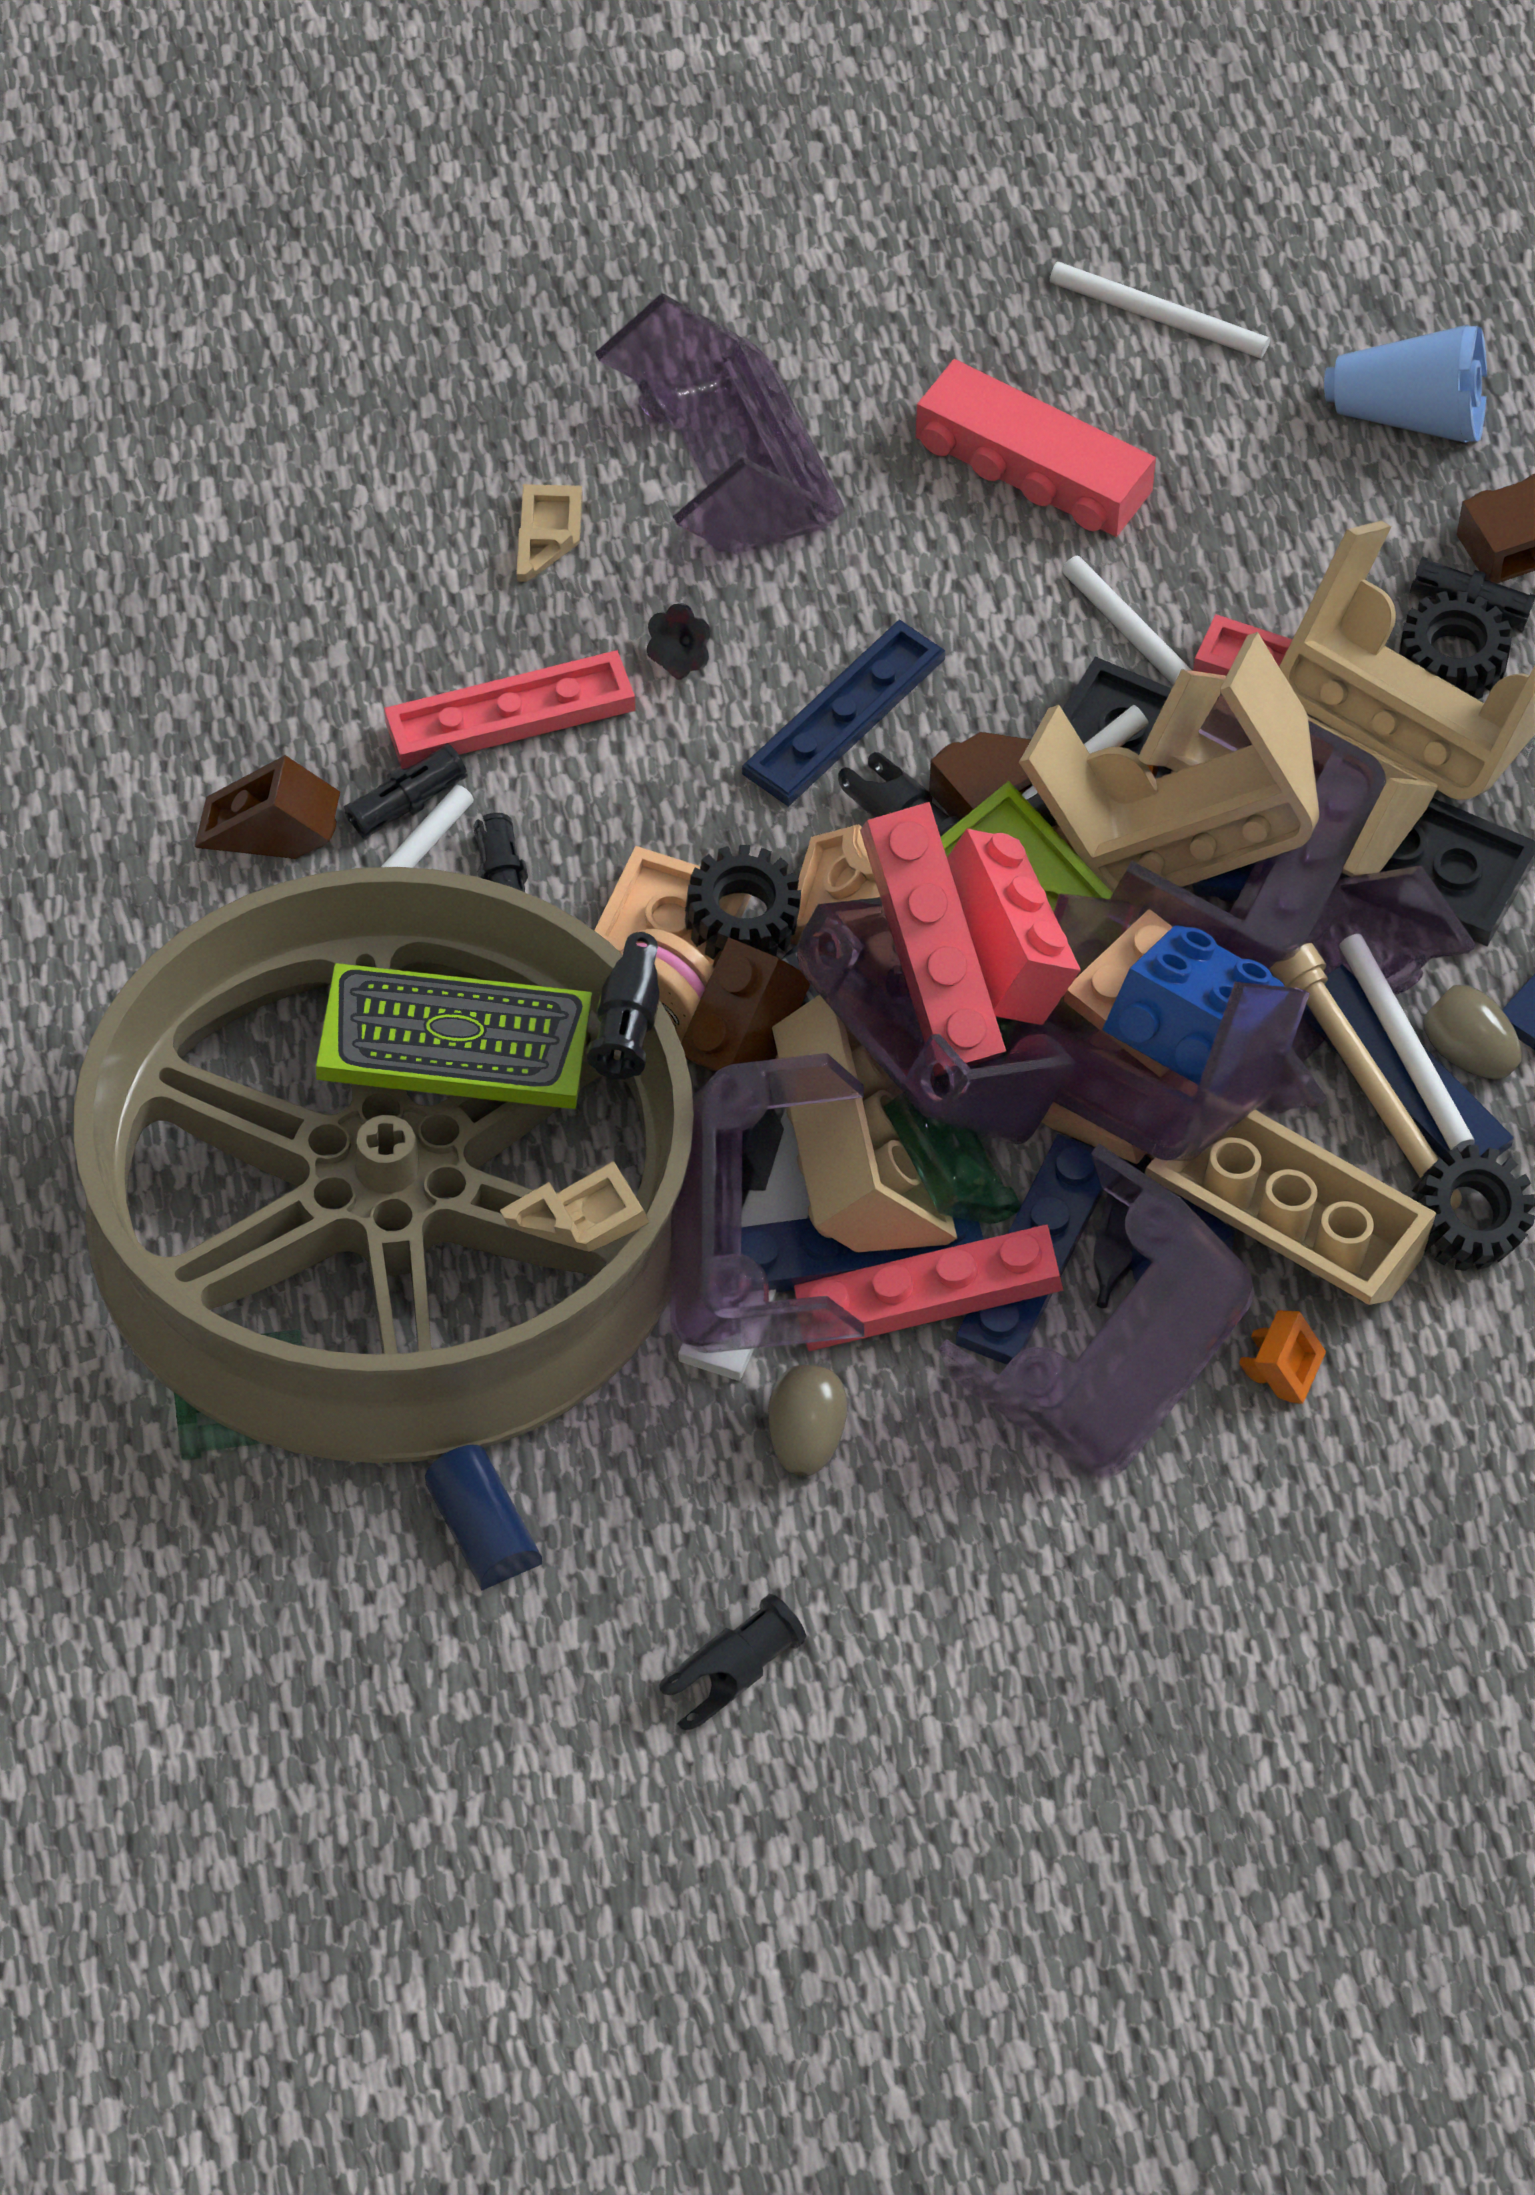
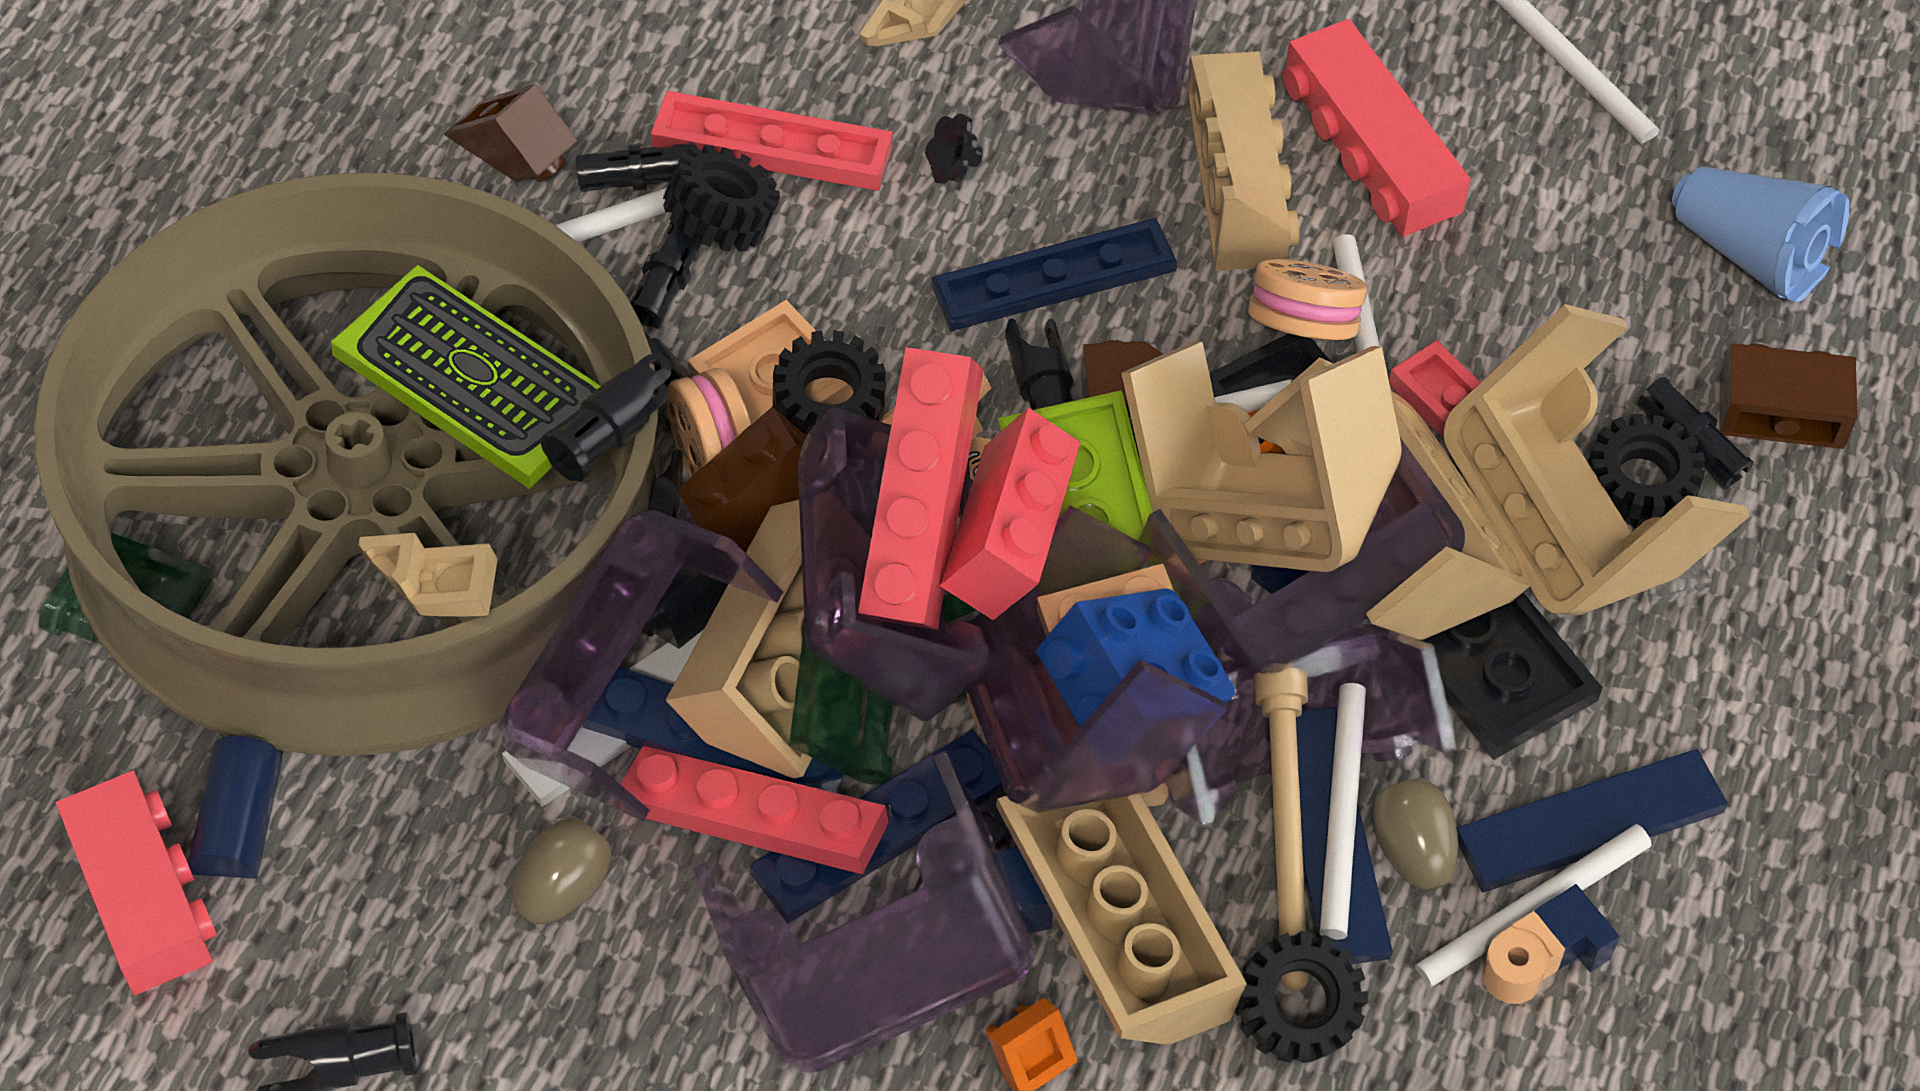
camera: 30 degrees right, 0 degrees up
none -> coral brick [55,770,217,996]
none -> black tyre [663,145,780,251]
none -> tan wedge [1187,51,1299,271]
none -> light nougat head [1248,259,1368,340]

